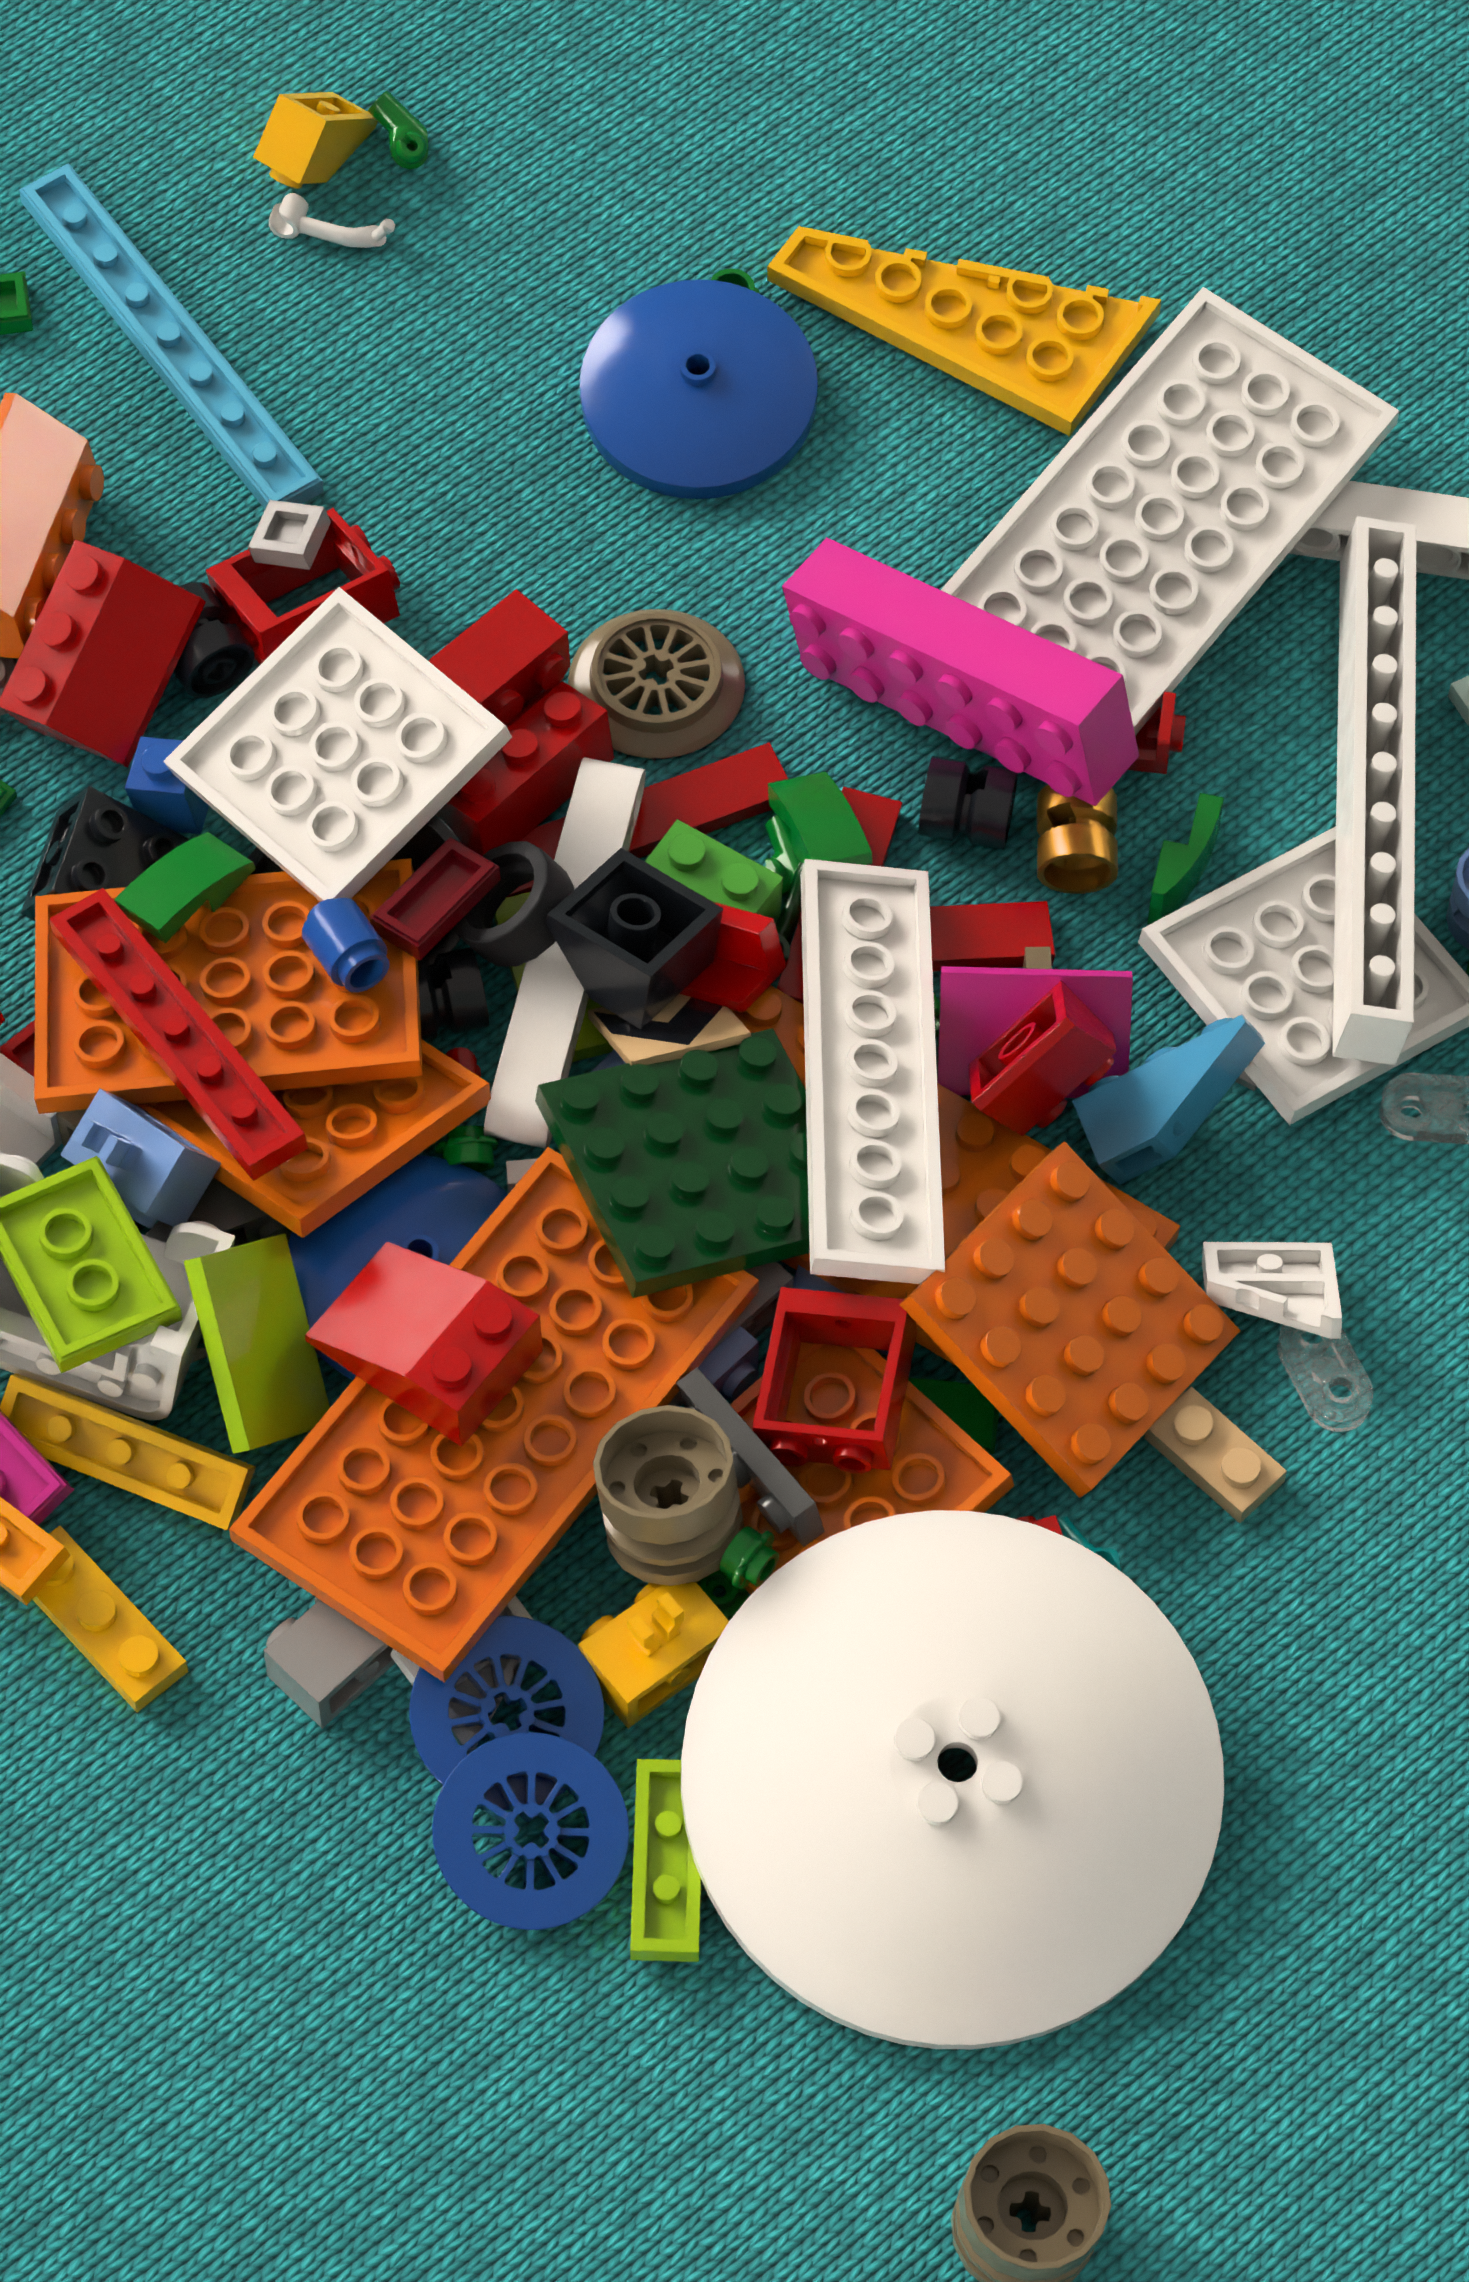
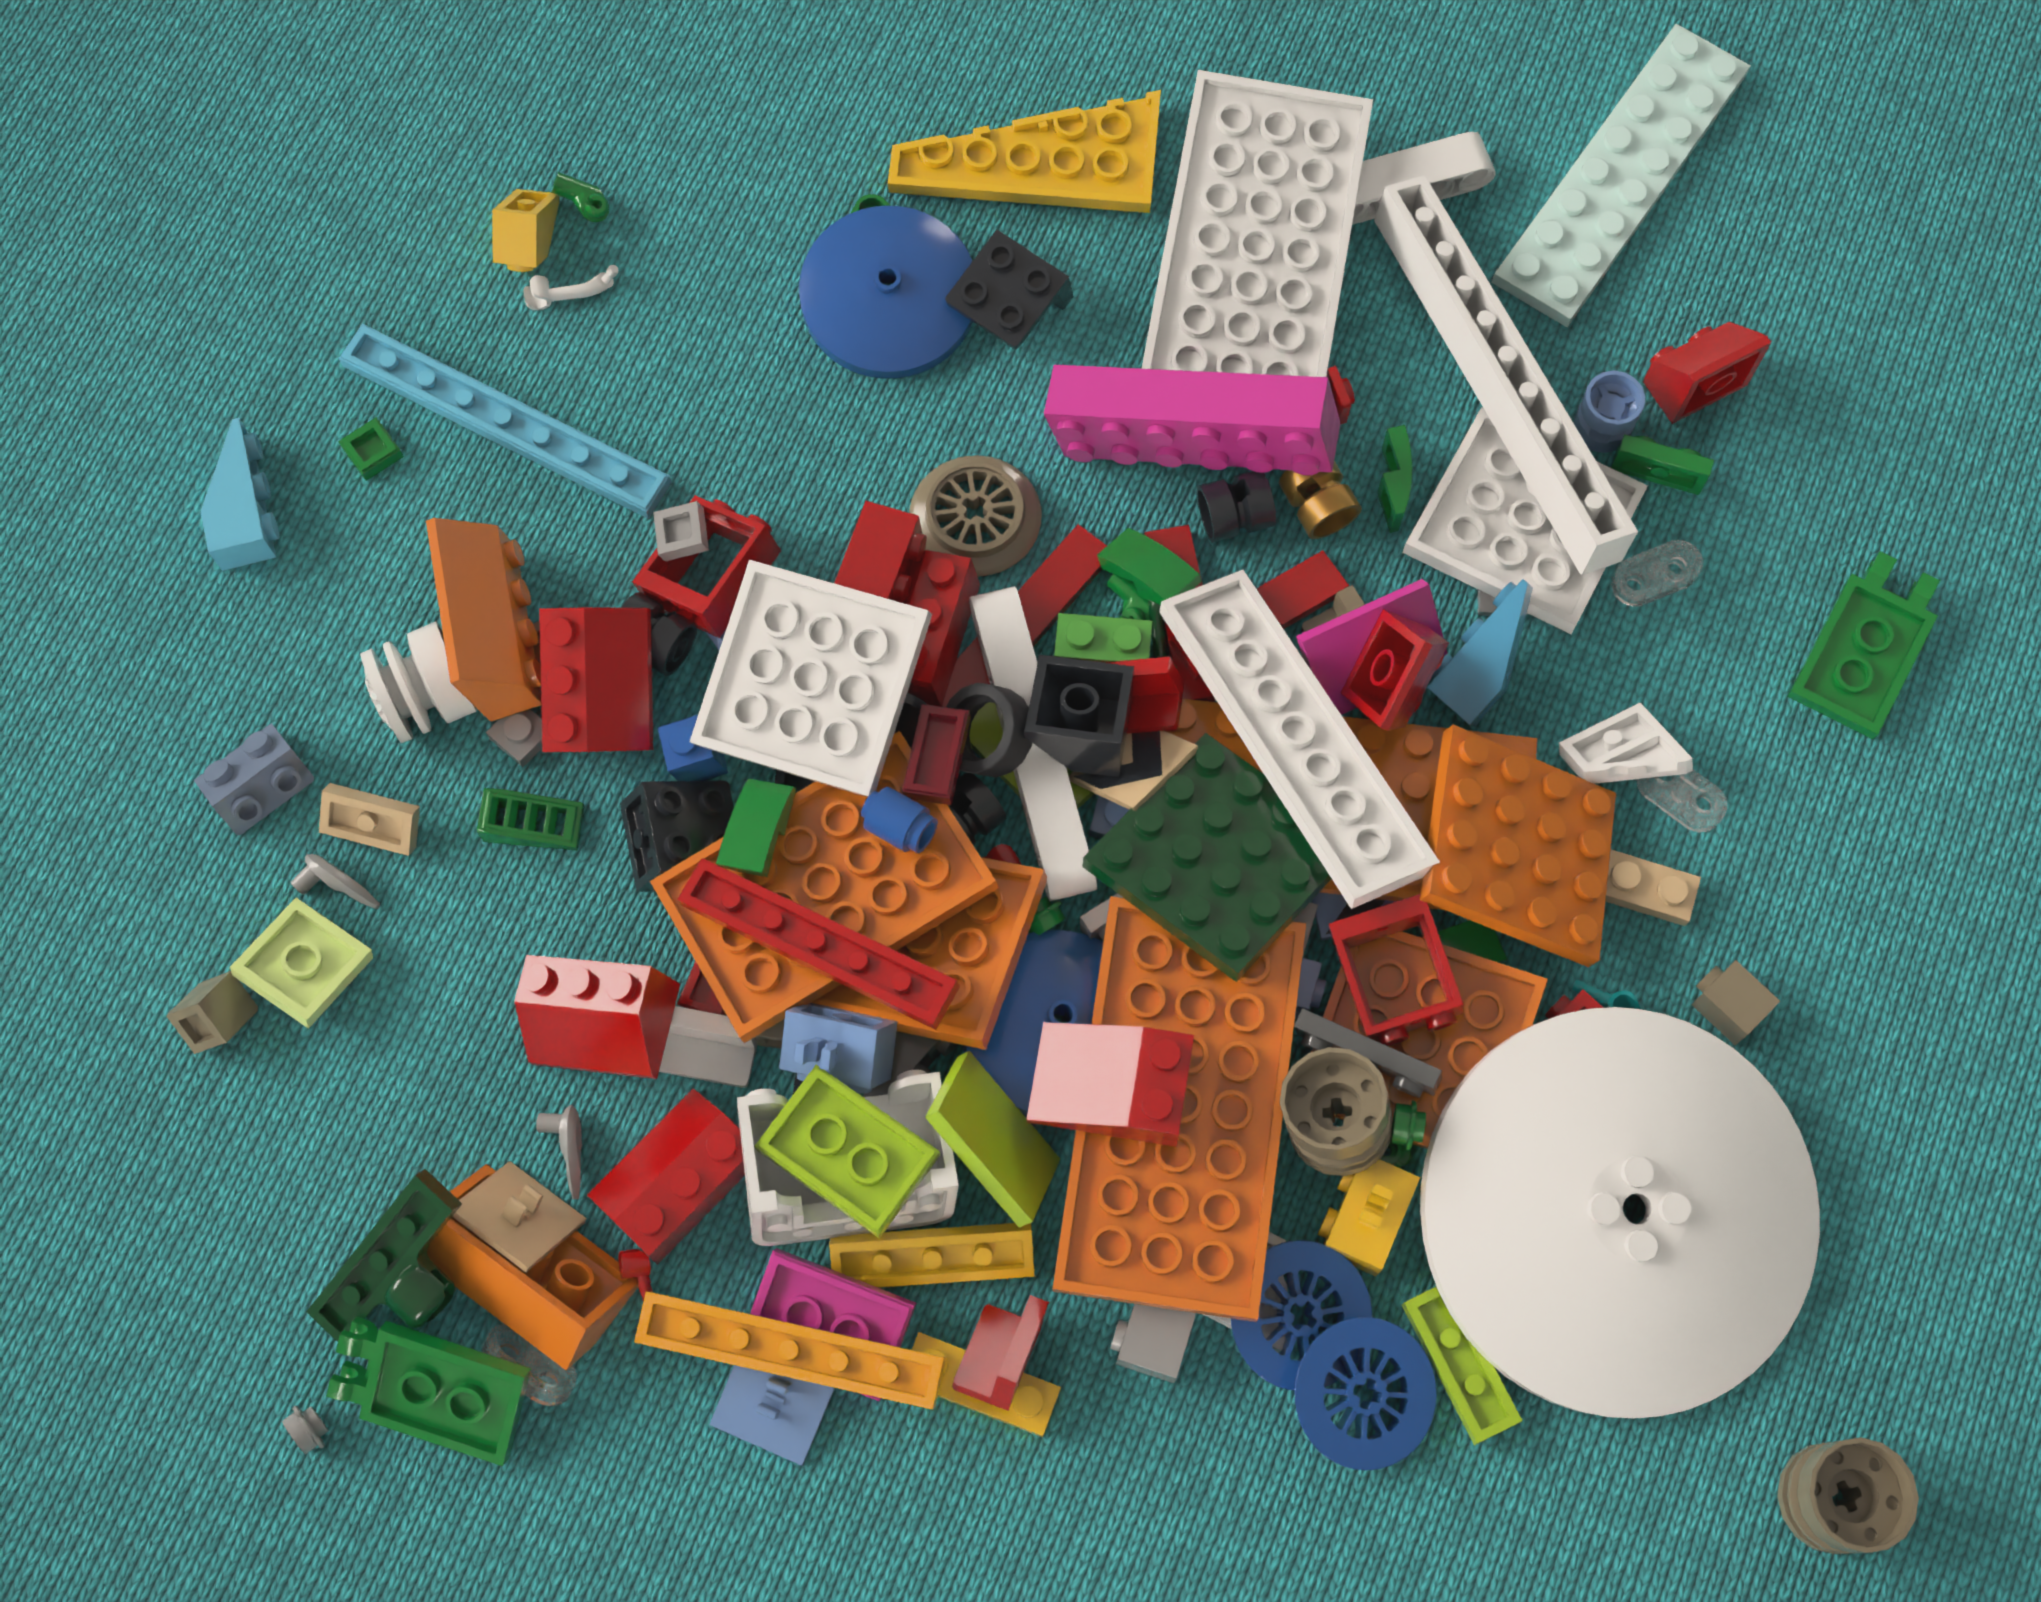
camera: 25 degrees left, 10 degrees up
none -> black bracket [945,229,1074,349]
none -> panel [952,1295,1049,1411]
none -> dark tan brick [1691,960,1780,1046]

